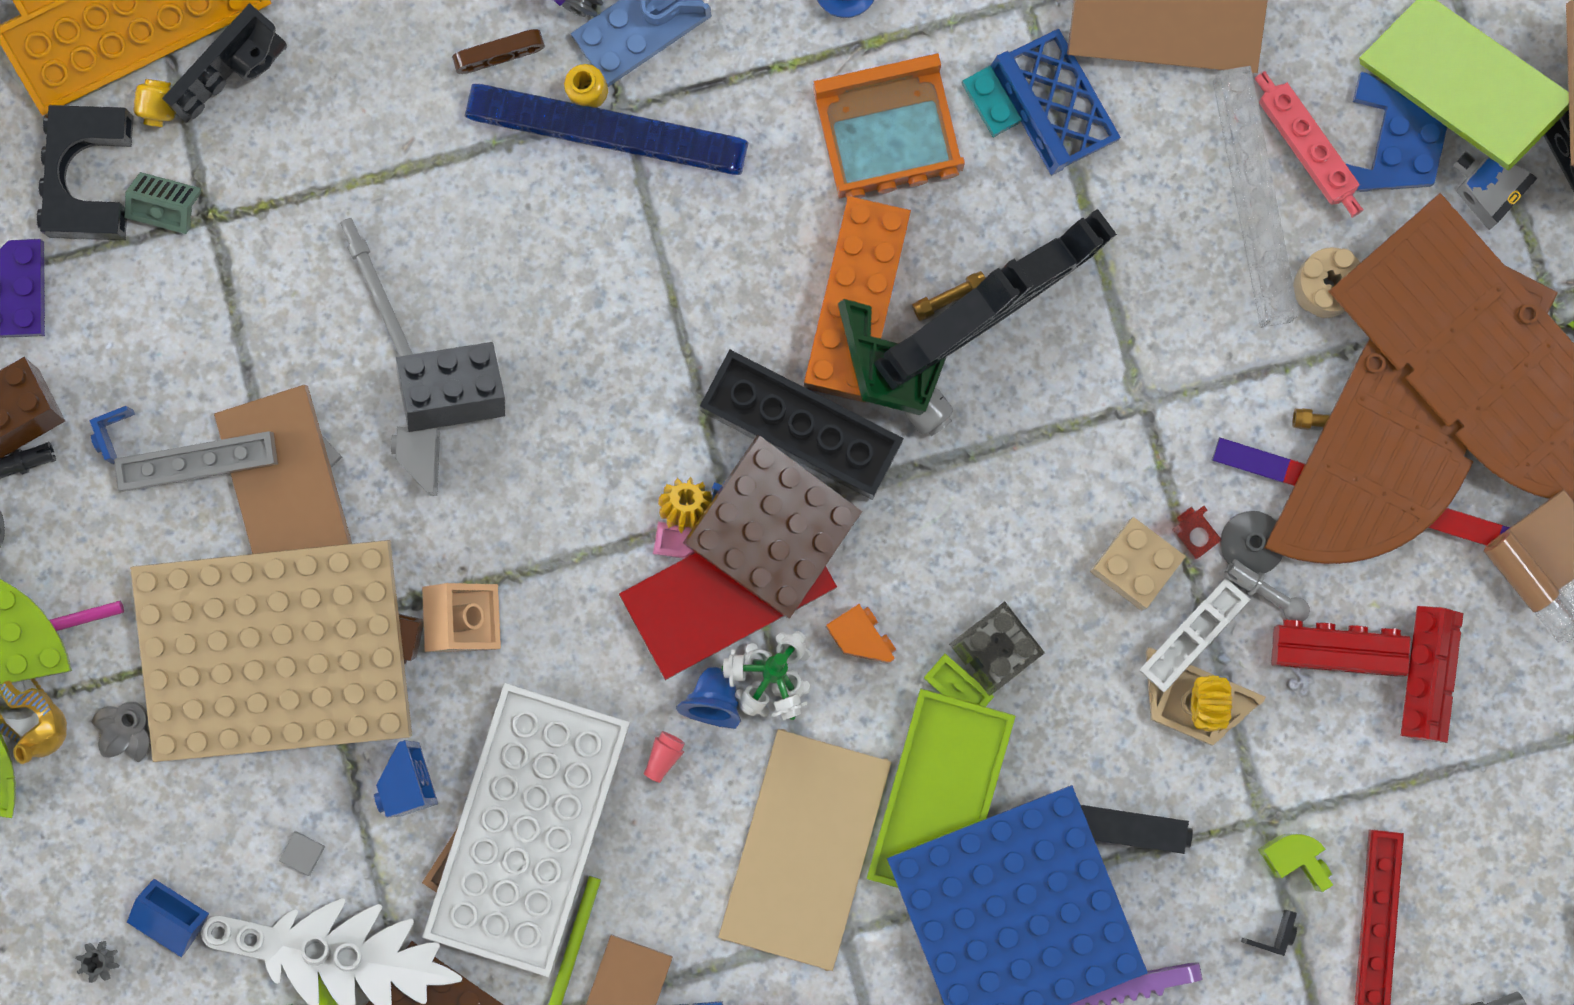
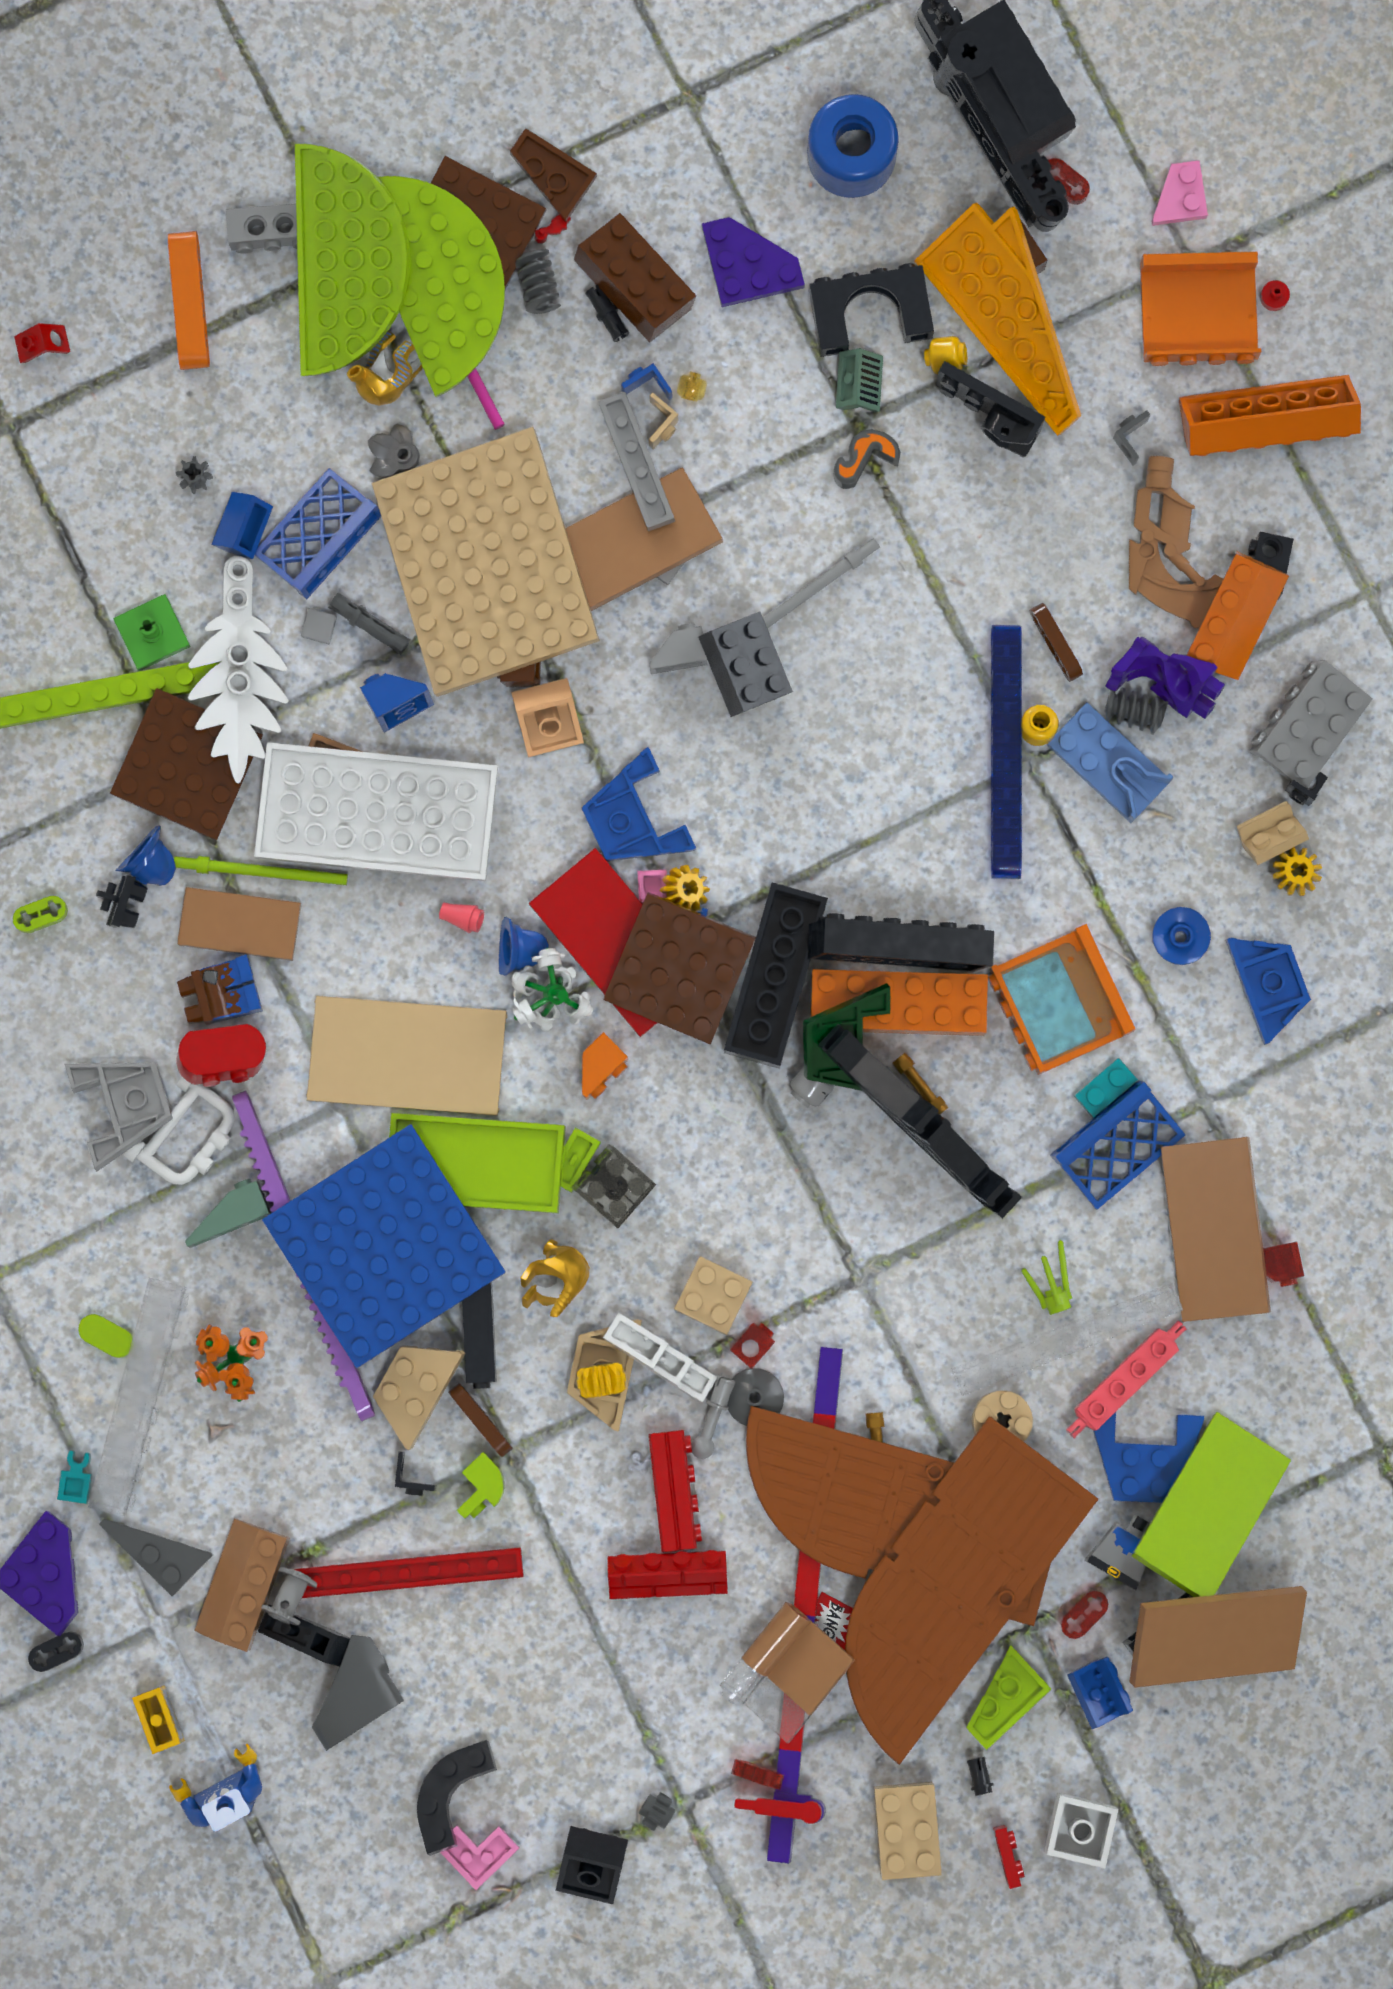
camera: 80 degrees right, 0 degrees up
none -> blue fence [255,468,381,600]
none -> dark grey pin [328,592,411,655]
none -> tan wing [373,1345,465,1450]
none -> reddish brown beam [448,1383,513,1458]
none -> pearl gold piece [520,1239,590,1317]
none -> blue wing [582,747,696,861]
none -> tan bracket [649,392,679,450]
none -> clear yellow piece [677,371,707,402]
none -> black brick [808,913,994,972]
none -> sticker [815,1592,853,1650]
none -> dark grey animal [833,429,901,489]
none -> lime plant [1021,1240,1073,1315]
none -> clear red beam [1060,1590,1109,1639]

